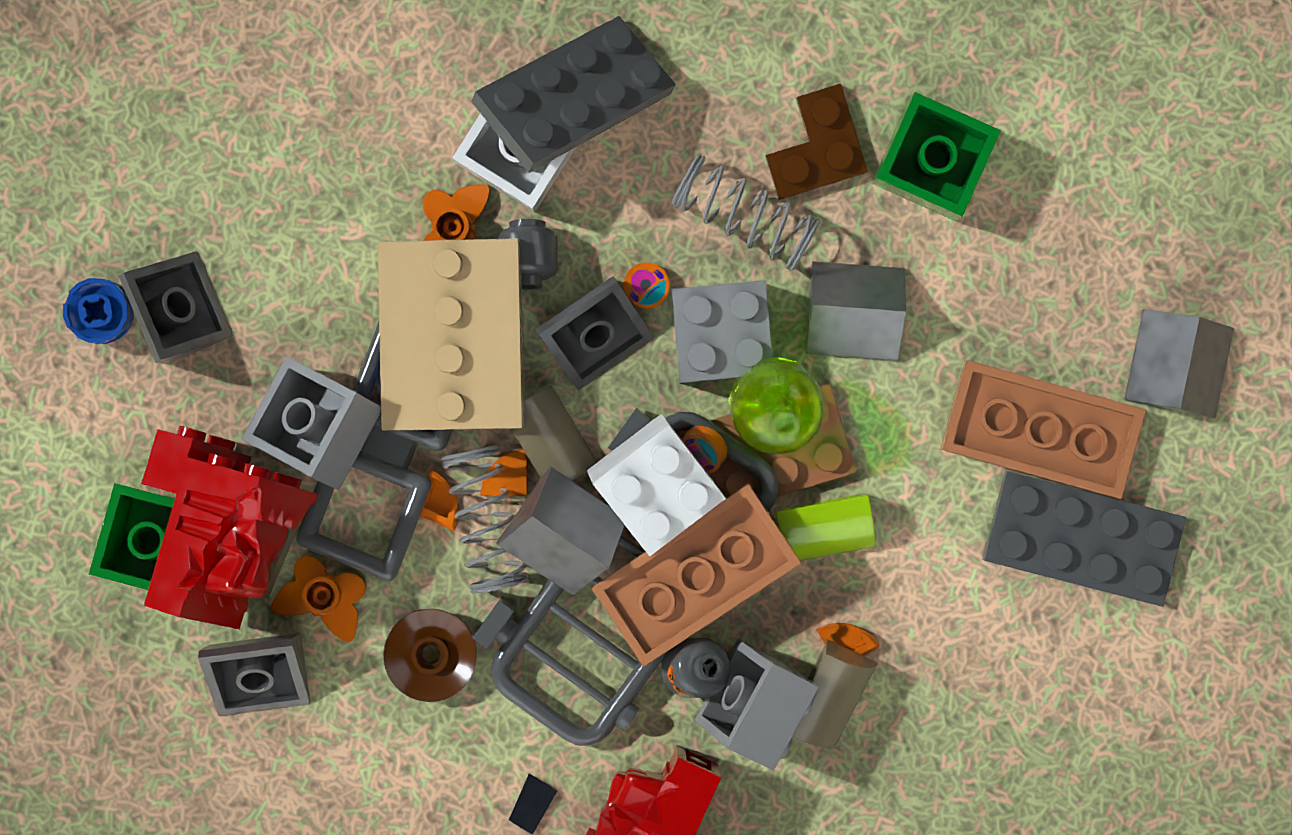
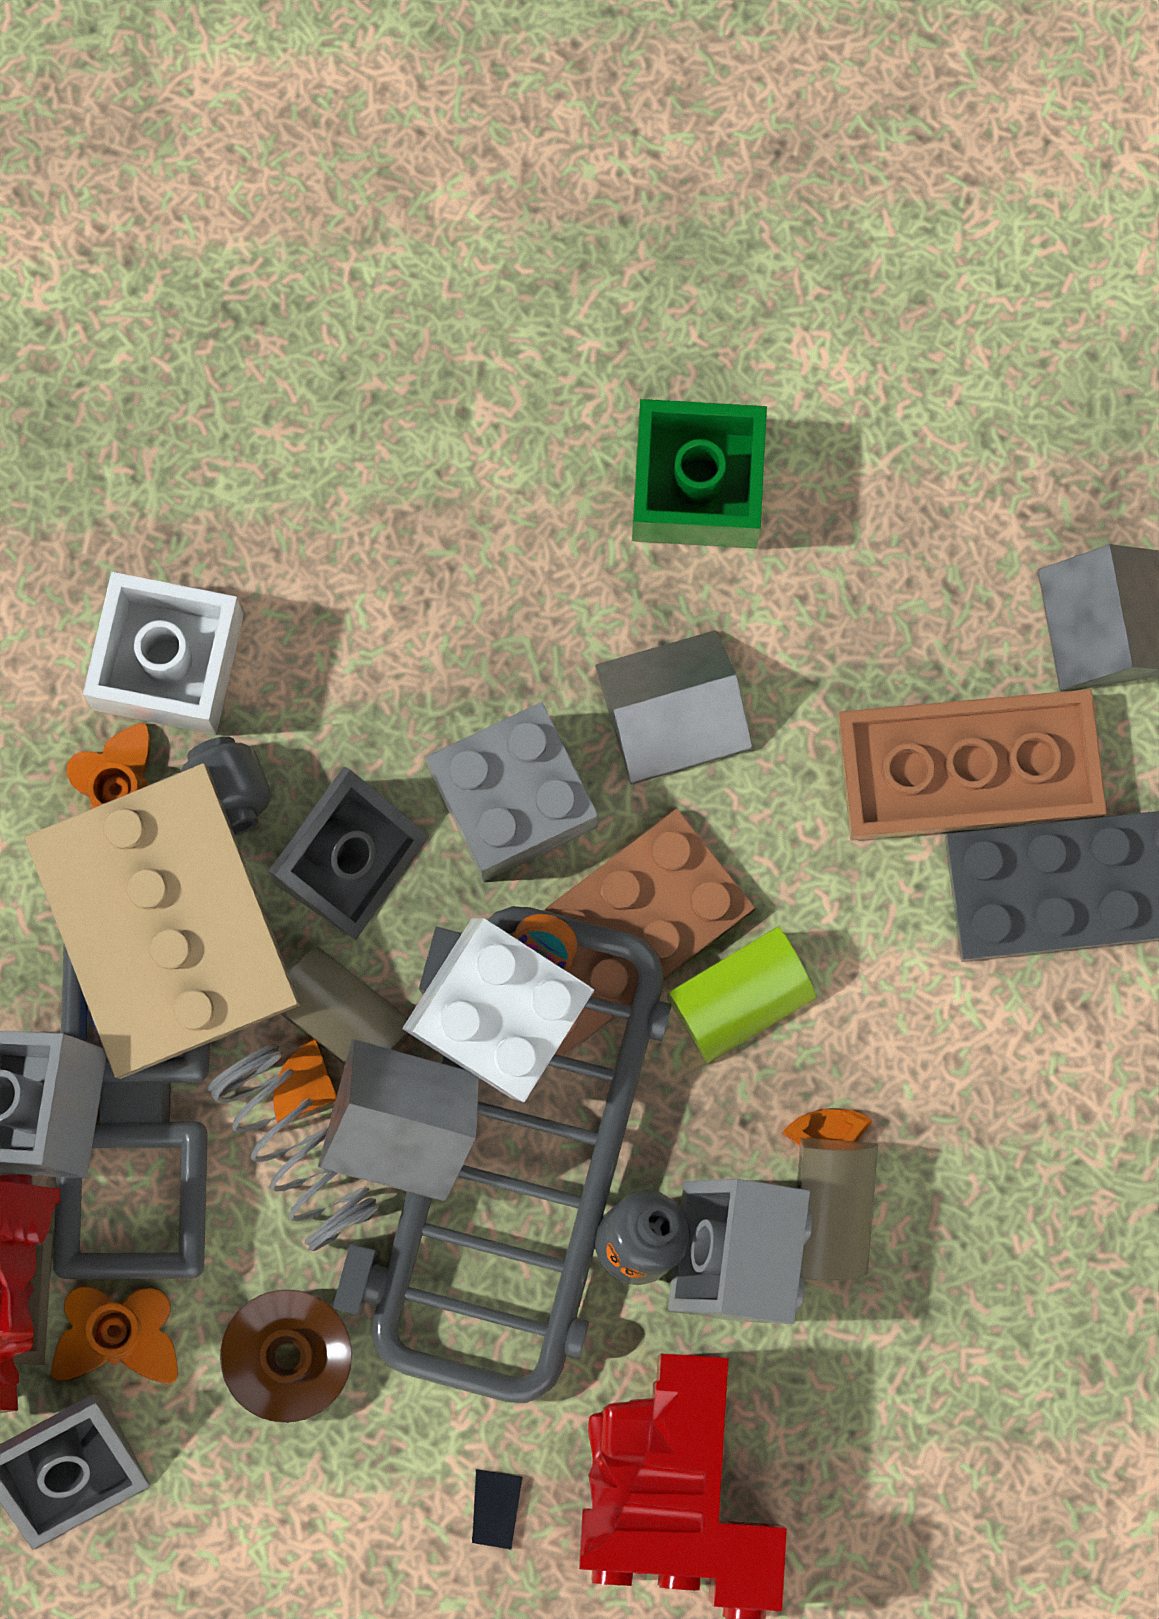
camera: 20 degrees left, 10 degrees down
orange tile [420,470,459,531] -> none
dark grey plate [471,16,676,173] -> none
nougat plate [591,483,801,667] -> none
tile [623,262,670,309] -> none
light grey piece [671,153,820,271] -> none
clear neon green cylinder [729,357,825,455] -> none
reddish brown plate [765,83,868,200] -> none

